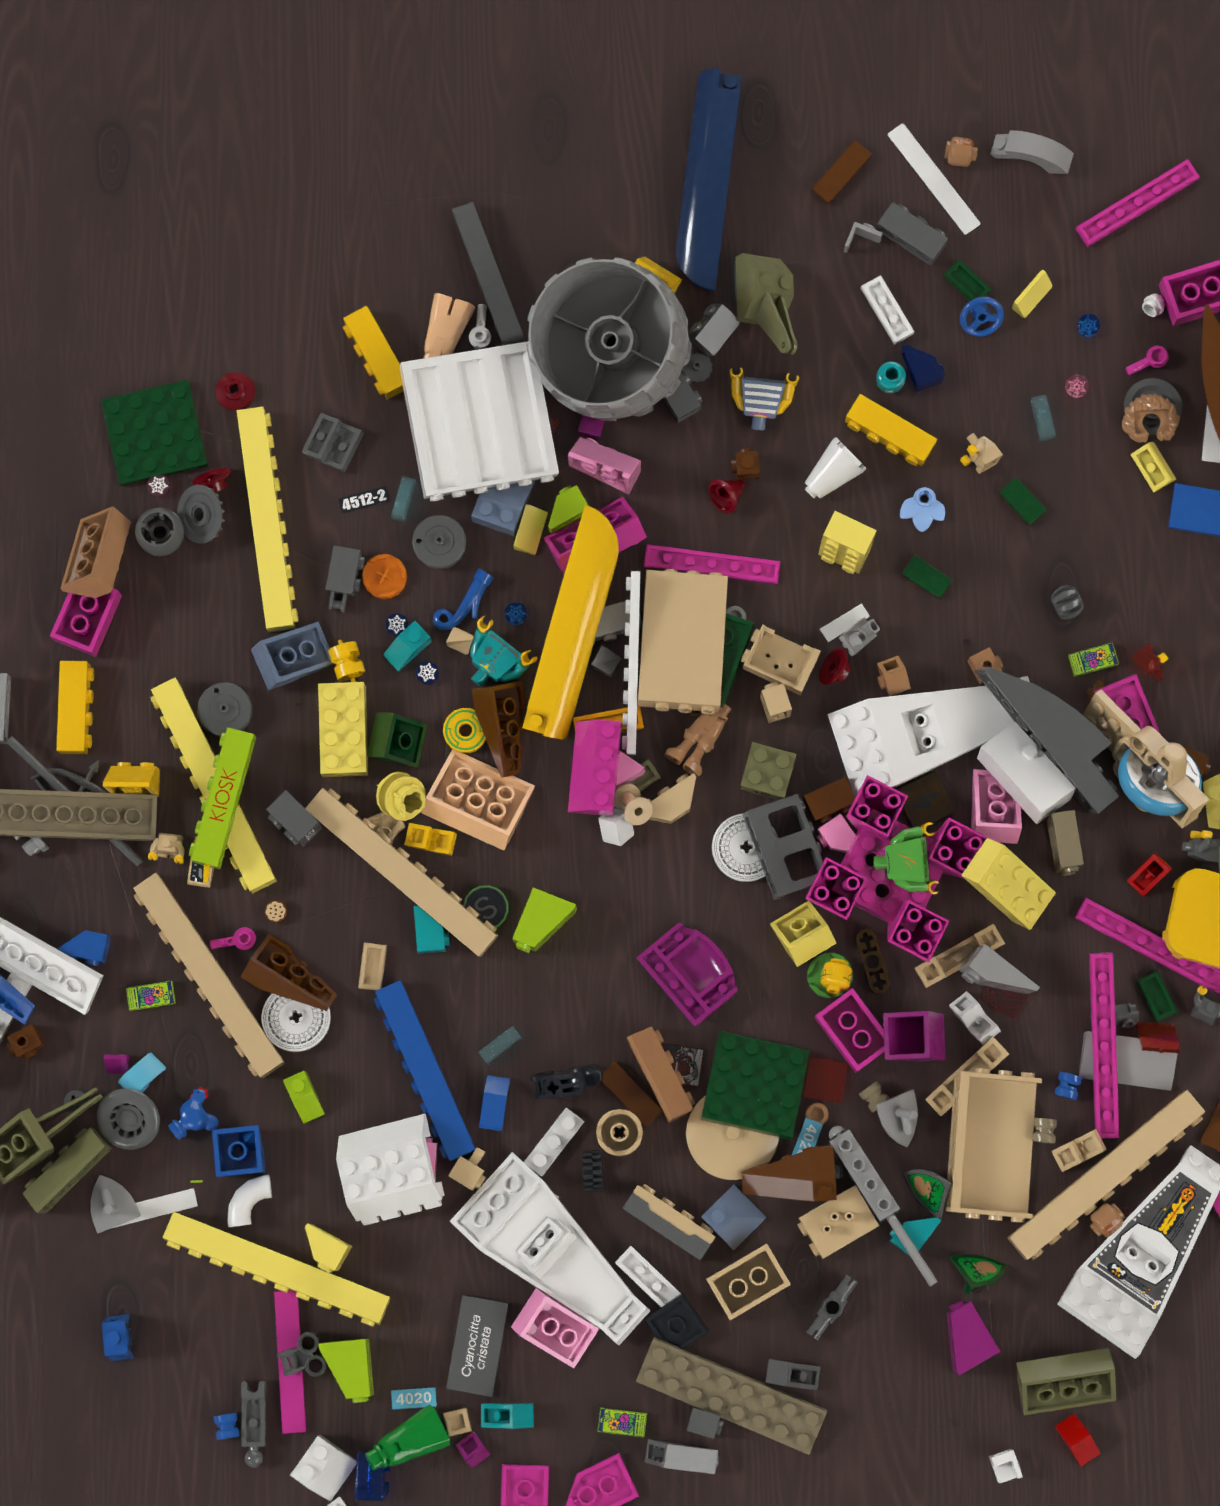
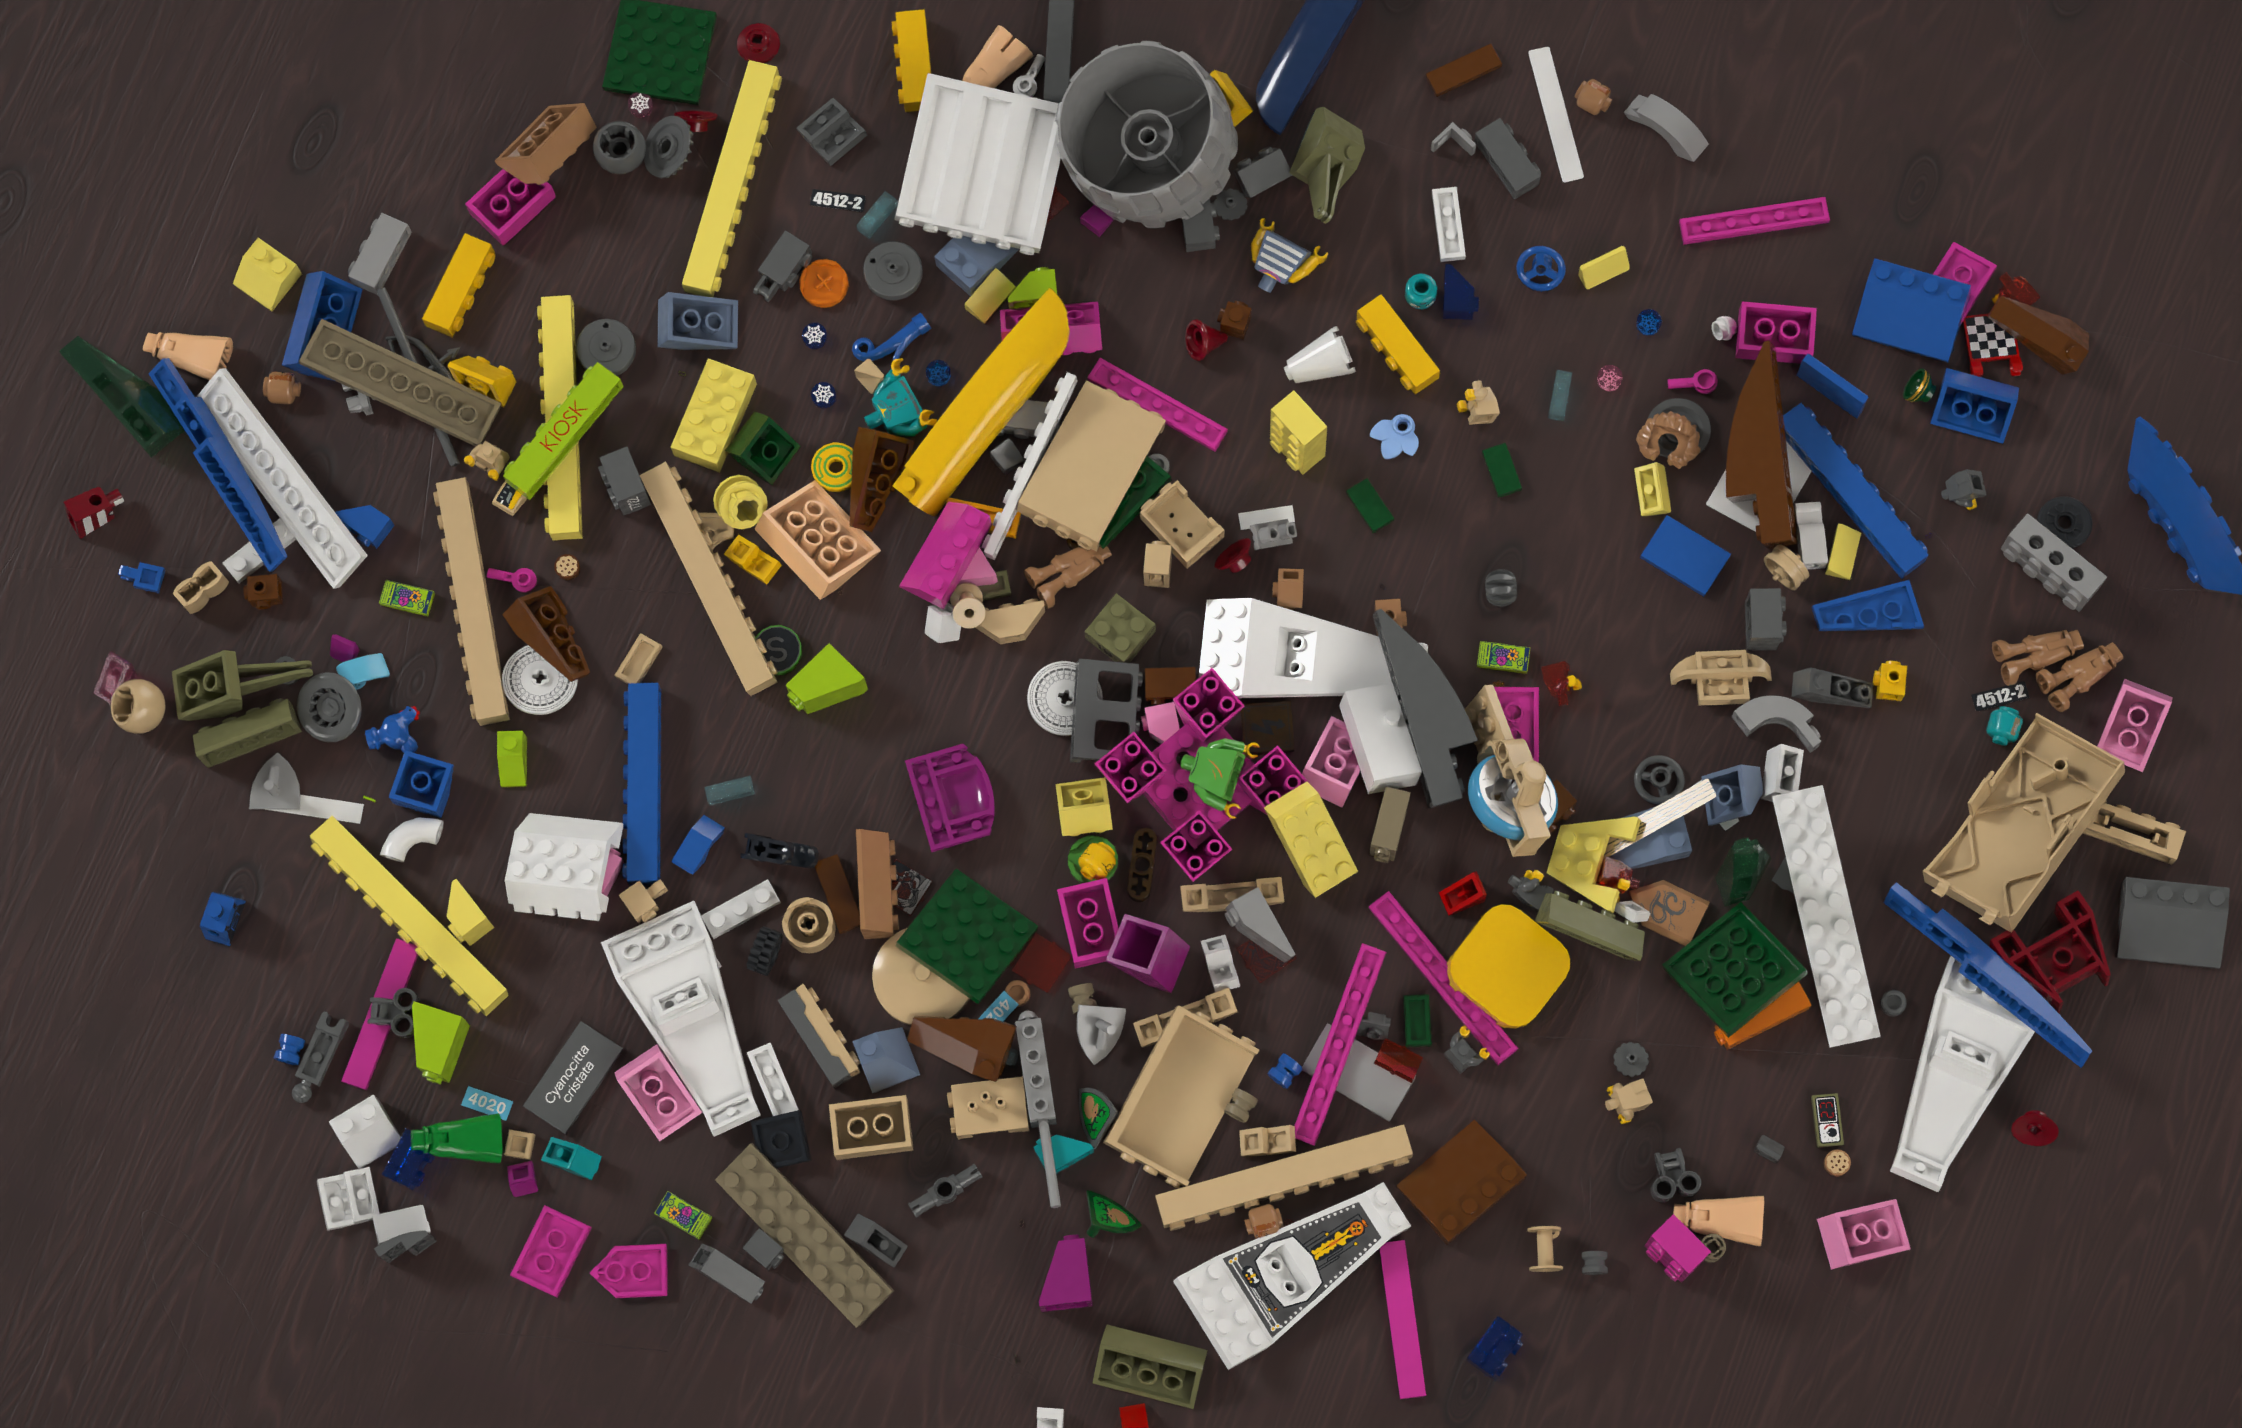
camera: 25 degrees right, 5 degrees down
yellow wheel [328,640,366,682] -> none
teal slope [383,621,432,672] -> none
teal slope [414,906,450,954] -> none
bright pink wedge [568,437,641,494] -> none
dark green tile [943,259,992,301] -> none

